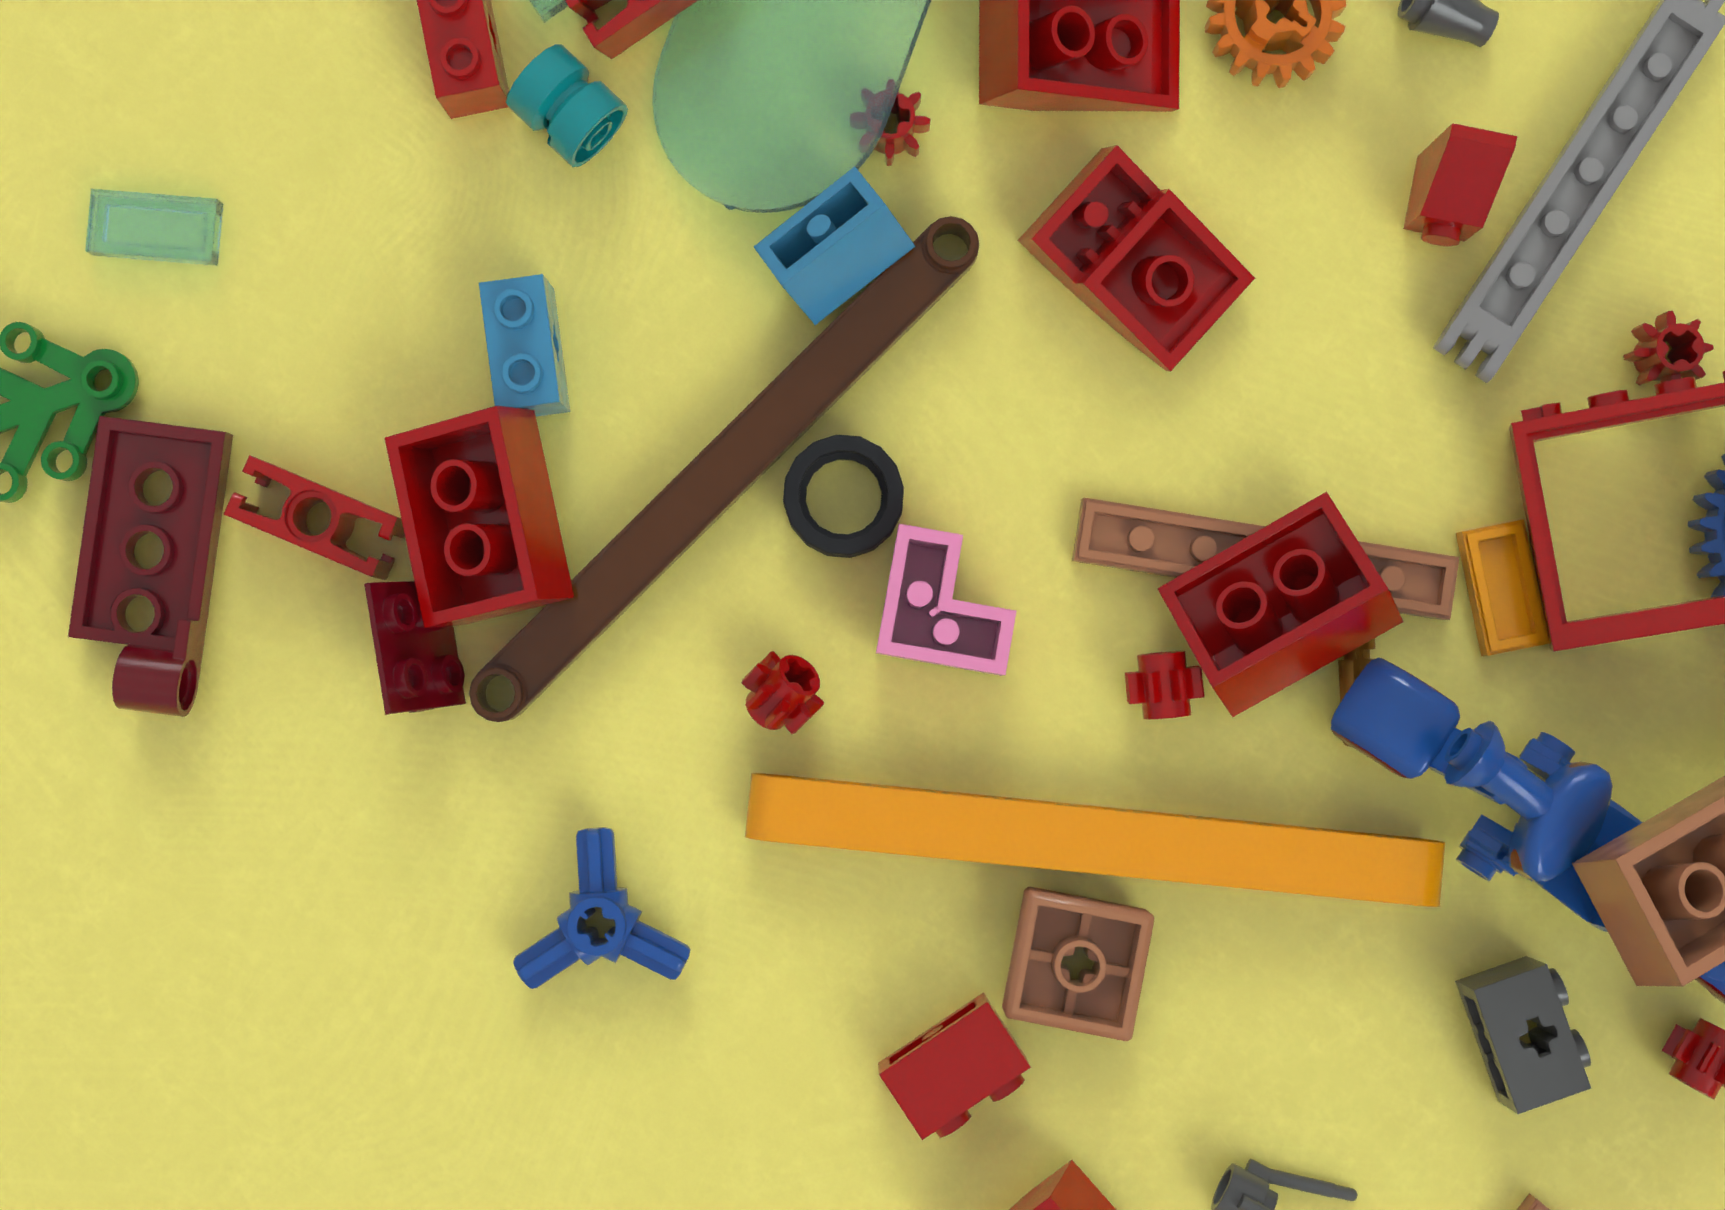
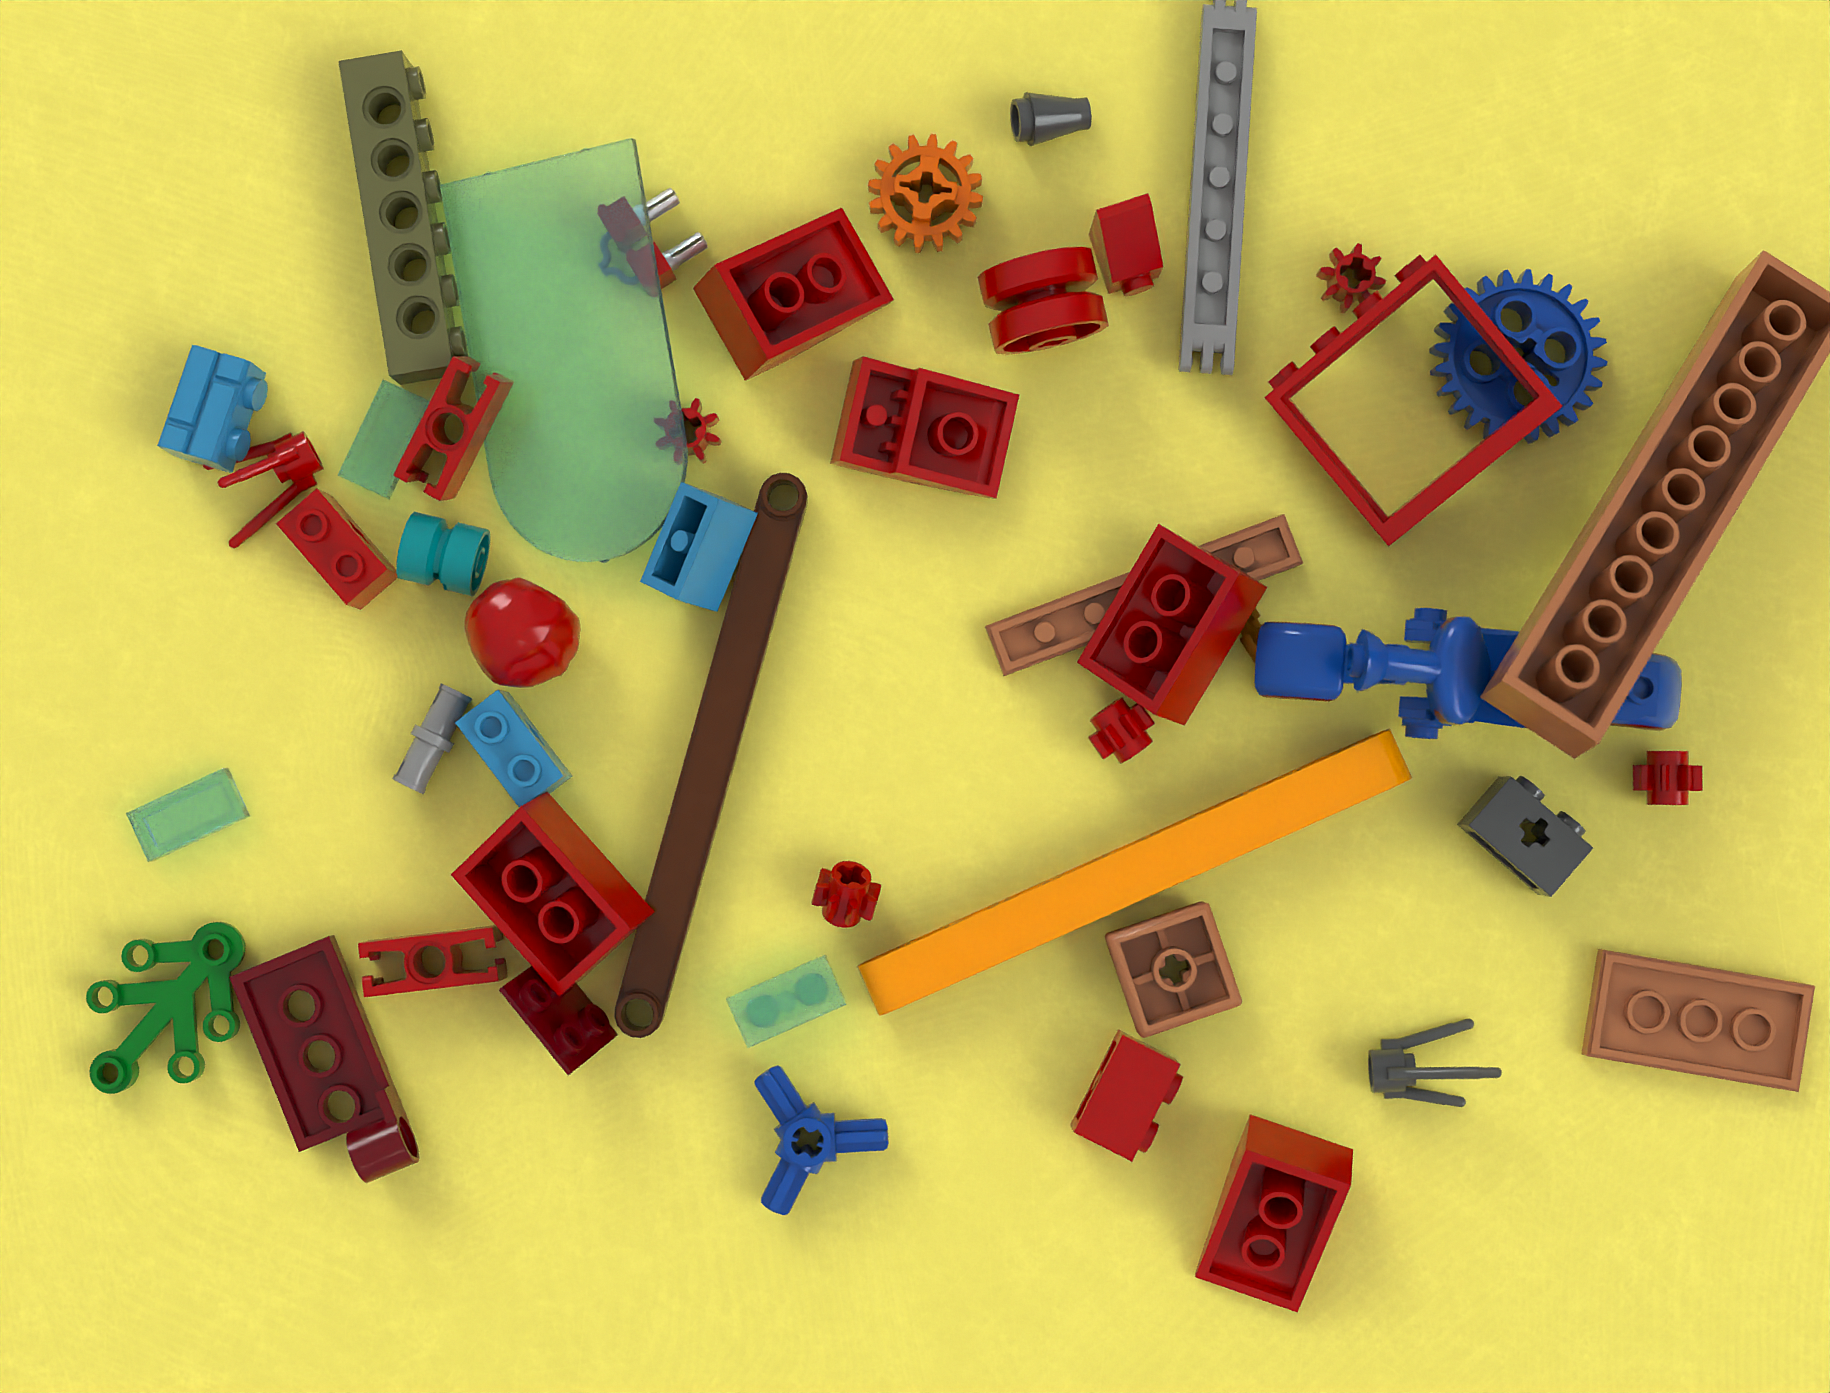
camera: 25 degrees left, 0 degrees up
black tyre [783,434,904,558] -> none
bright pink brick [876,524,1017,676] -> none
light orange tile [1456,519,1550,656] -> none
none -> light grey pin [392,683,472,794]
none -> red piece [465,577,581,688]
none -> clear light blue plate [726,954,847,1048]
none -> red wheel [978,246,1109,355]

